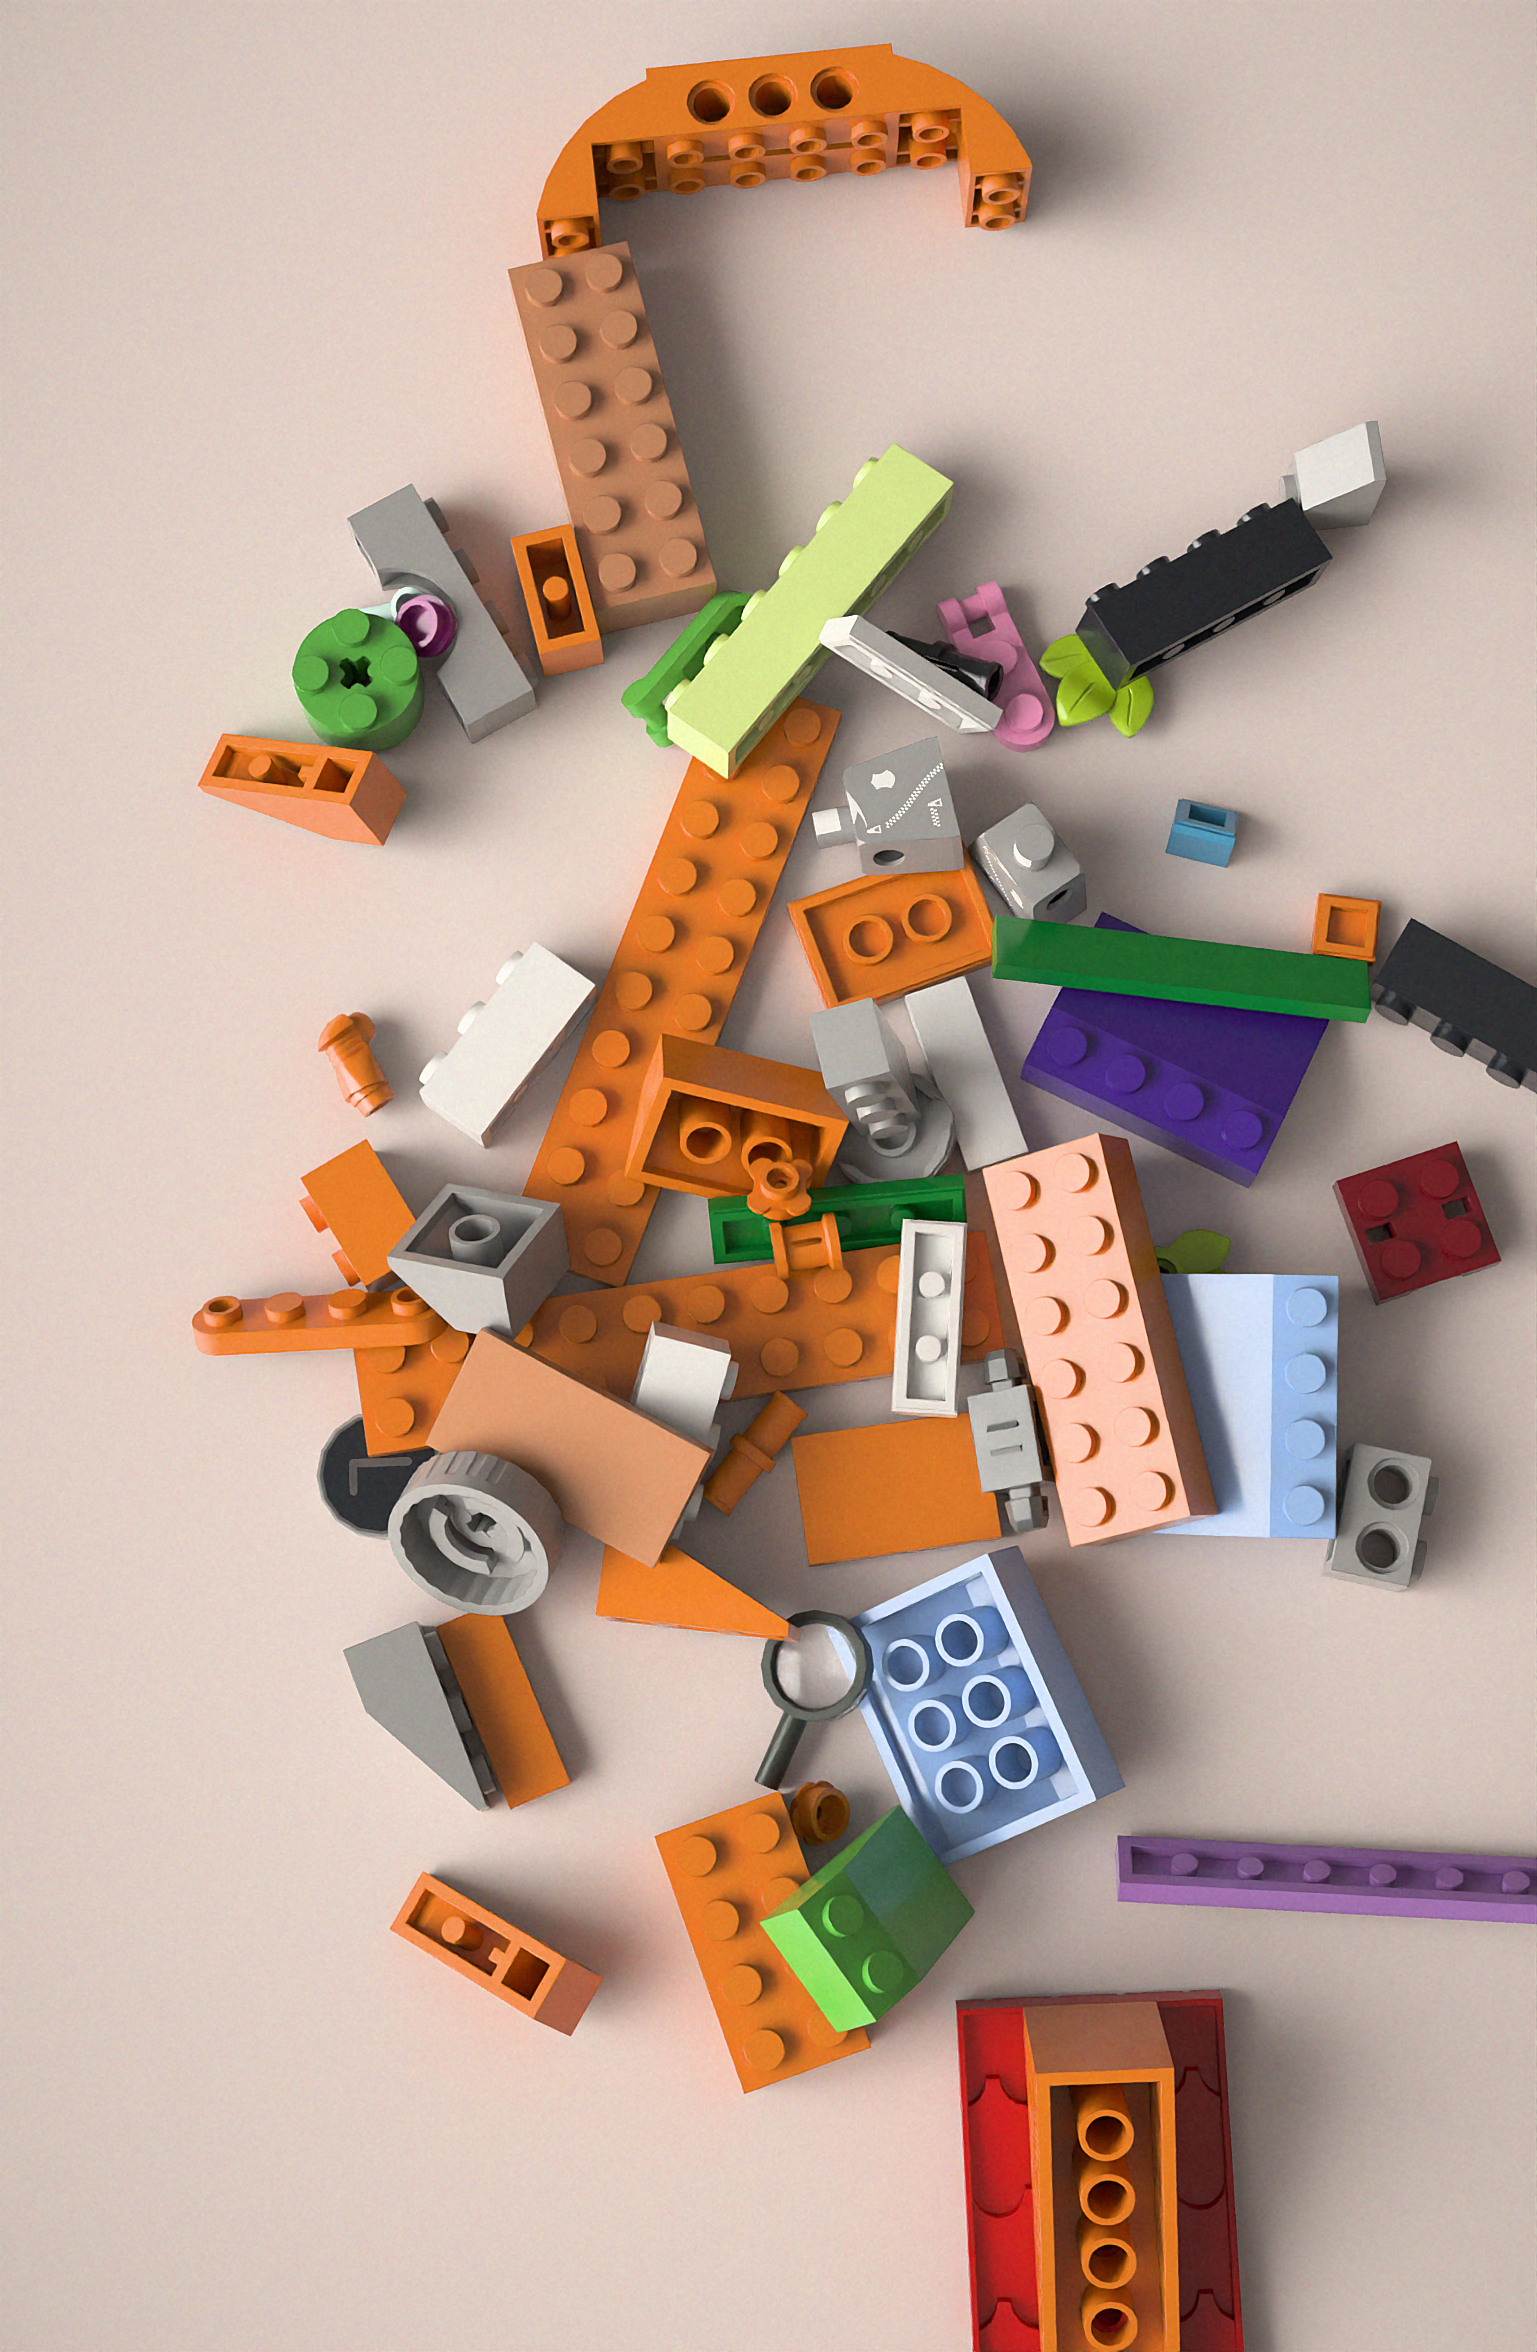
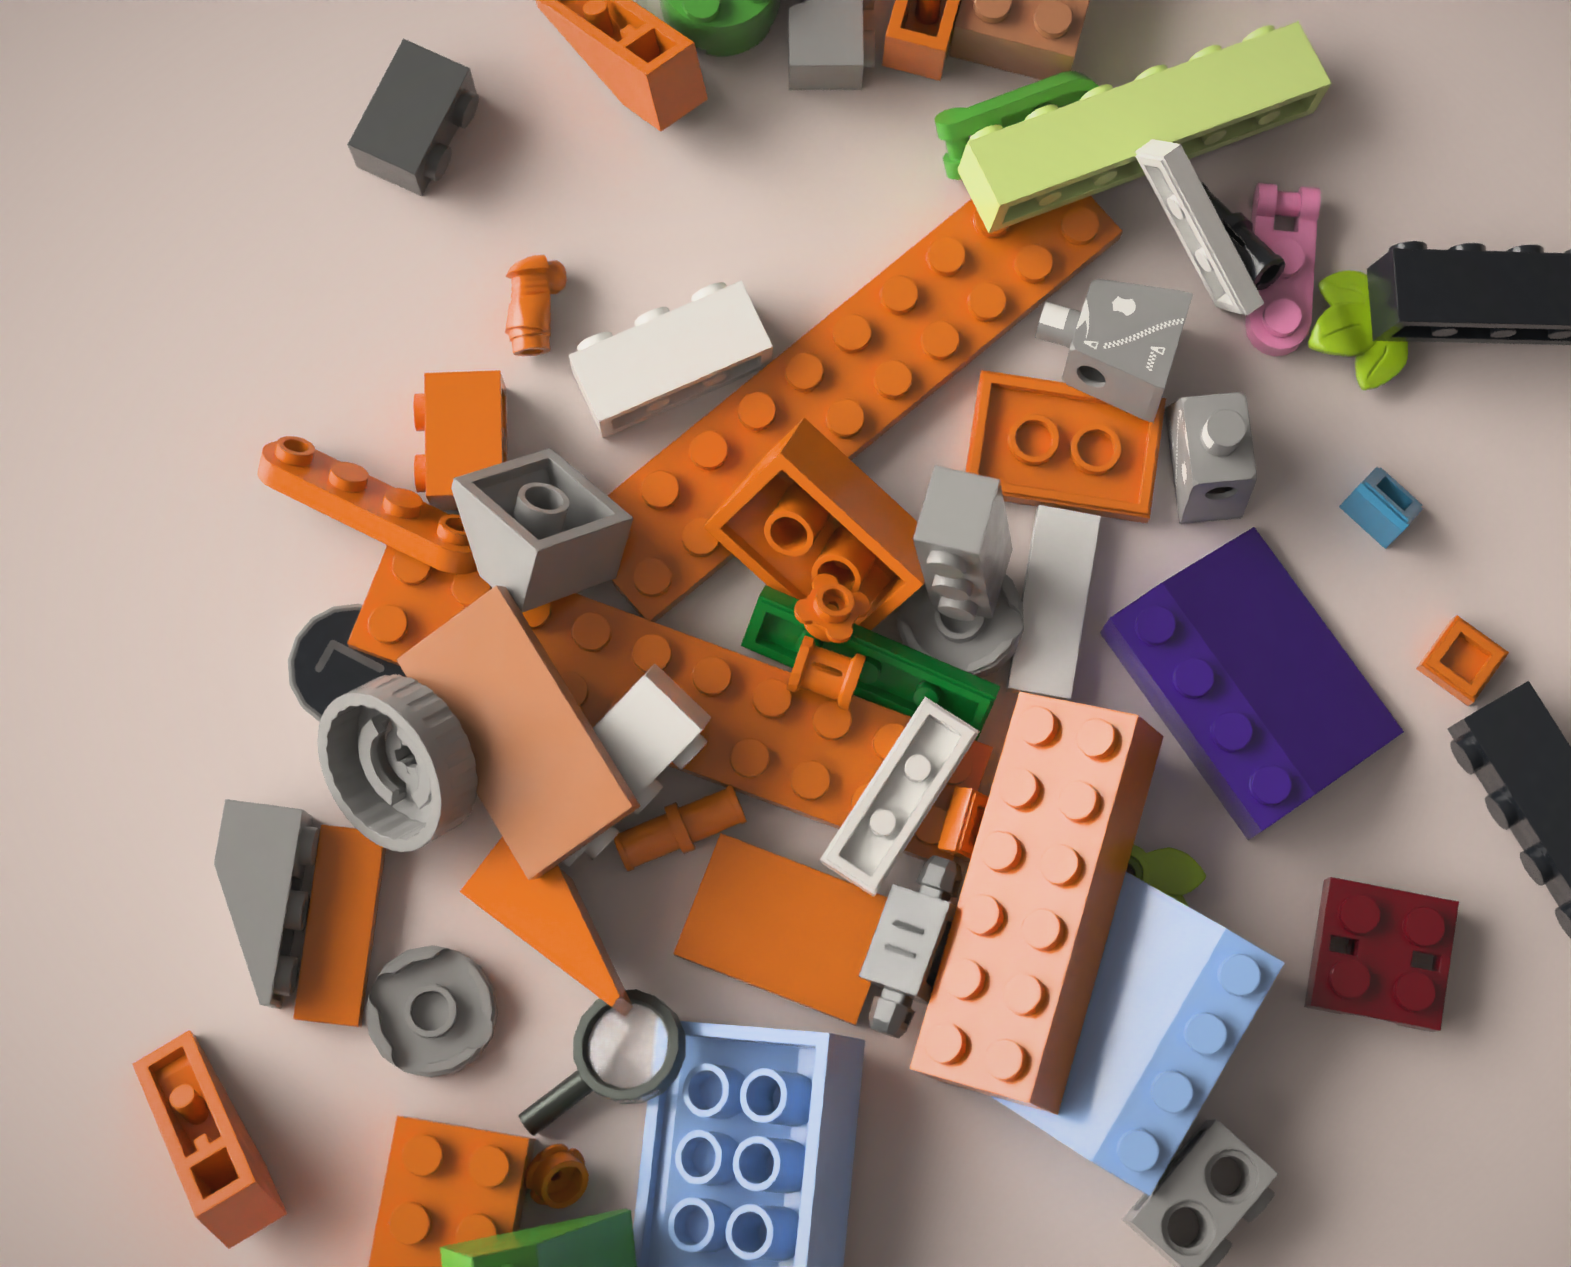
camera: 25 degrees right, 0 degrees up
green tile [992,915,1372,1023] -> none
none -> dark grey brick [347,38,479,196]
none -> light grey tile [365,945,498,1078]
none -> orange tile [937,786,988,863]

